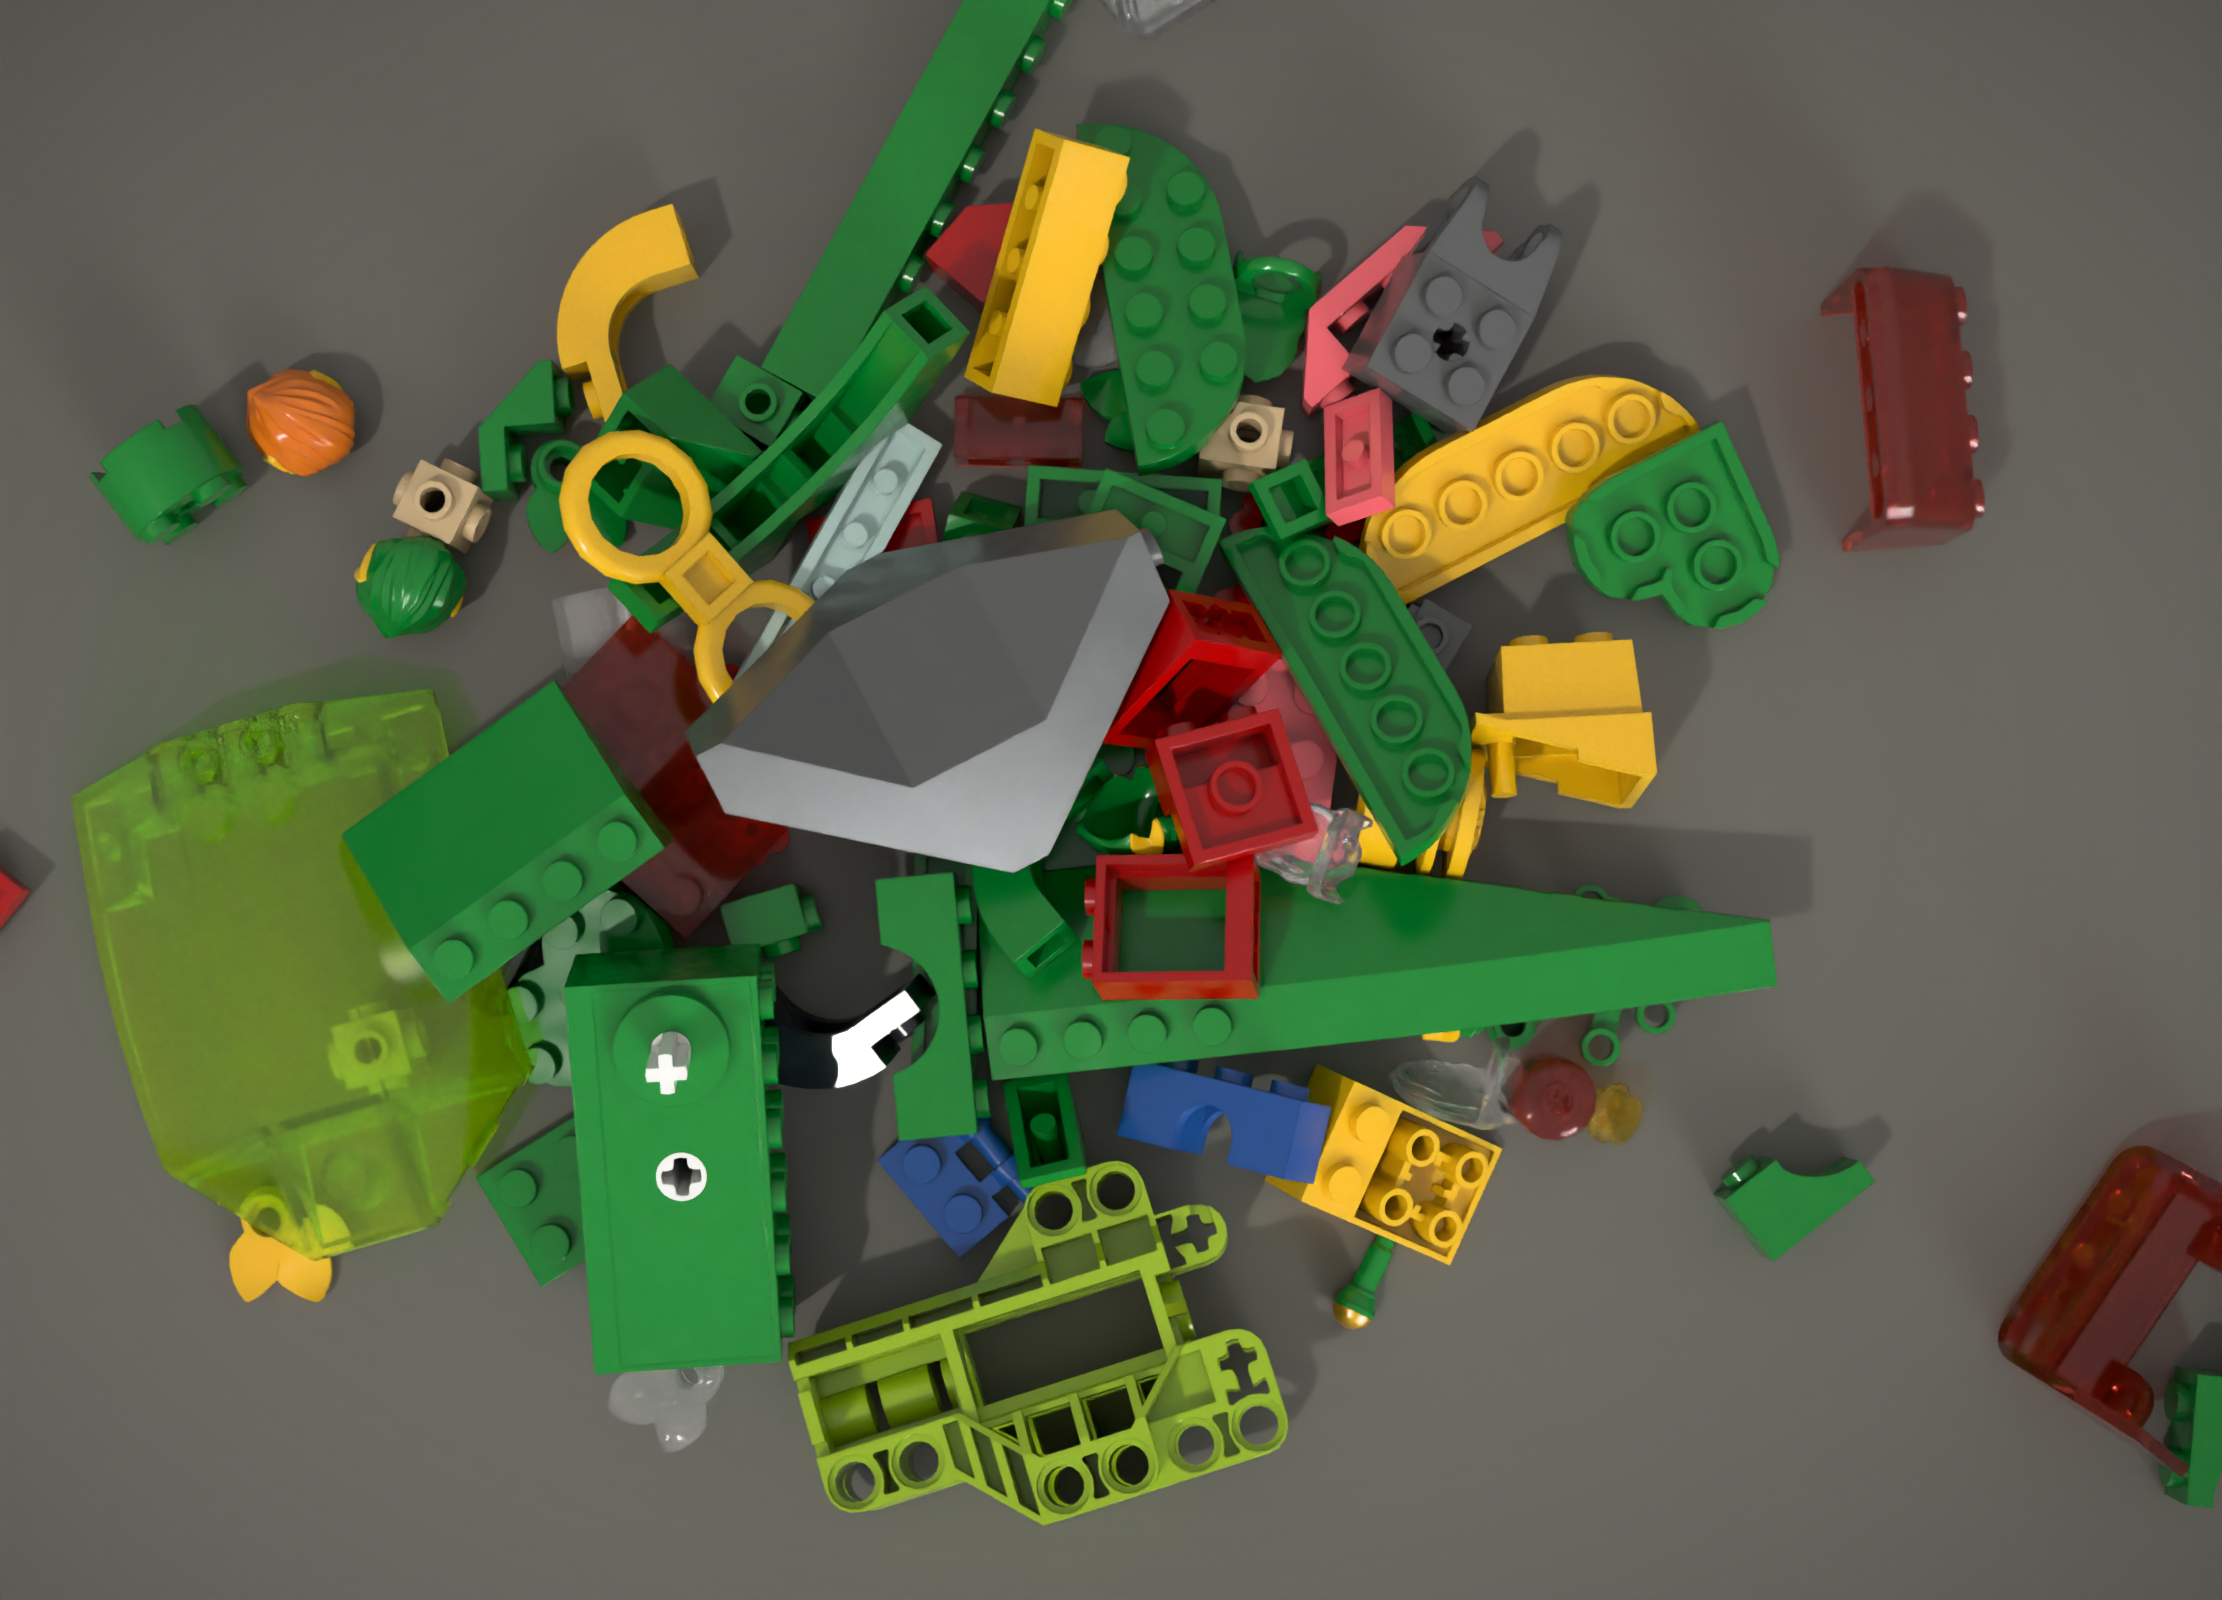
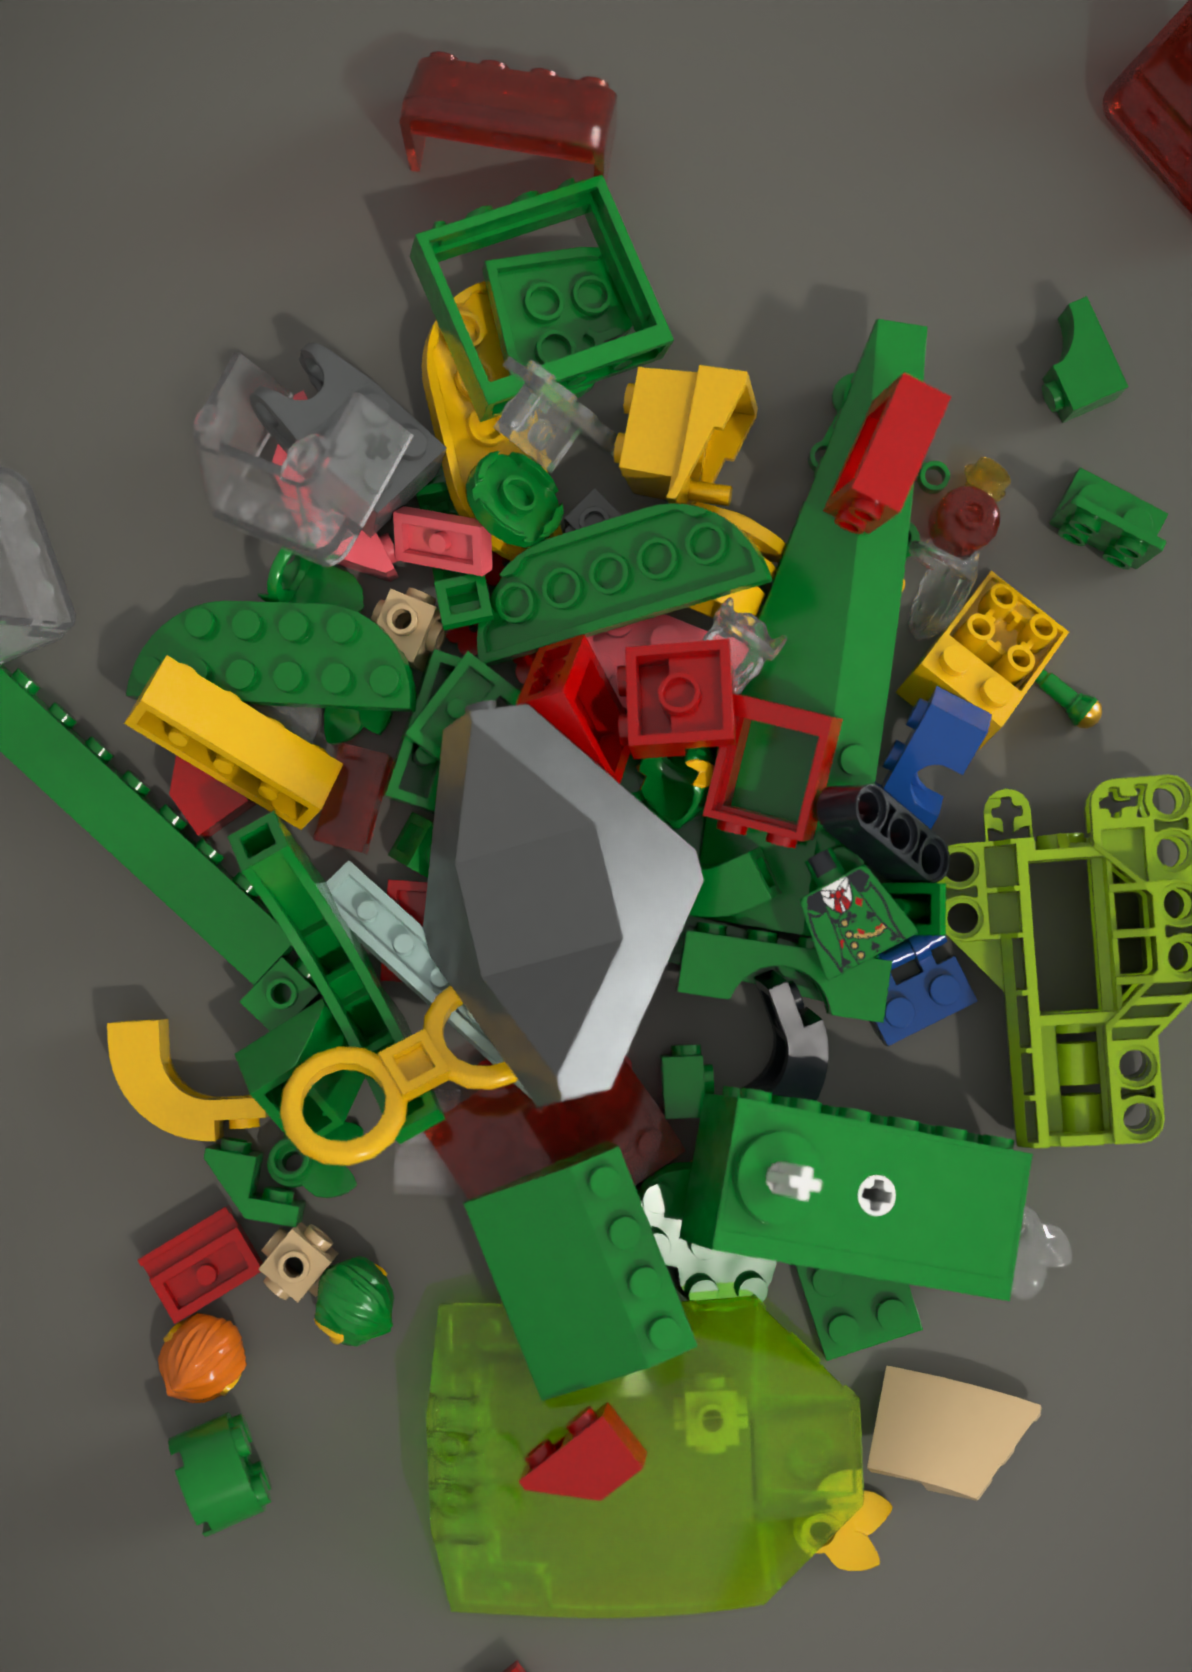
camera: 85 degrees left, 0 degrees up
none -> red plate [137,1205,263,1324]
none -> clear windscreen [193,352,414,567]
none -> green window [409,175,674,422]
none -> green tile [466,451,564,548]
none -> clear bracket [493,357,617,474]
none -> red slope [518,1402,648,1501]
none -> torso [799,847,919,981]
none -> black beam [816,784,950,883]
none -> red window [823,372,951,534]
none -> tan slope [867,1365,1042,1501]
none -> green bracket [1049,467,1168,570]

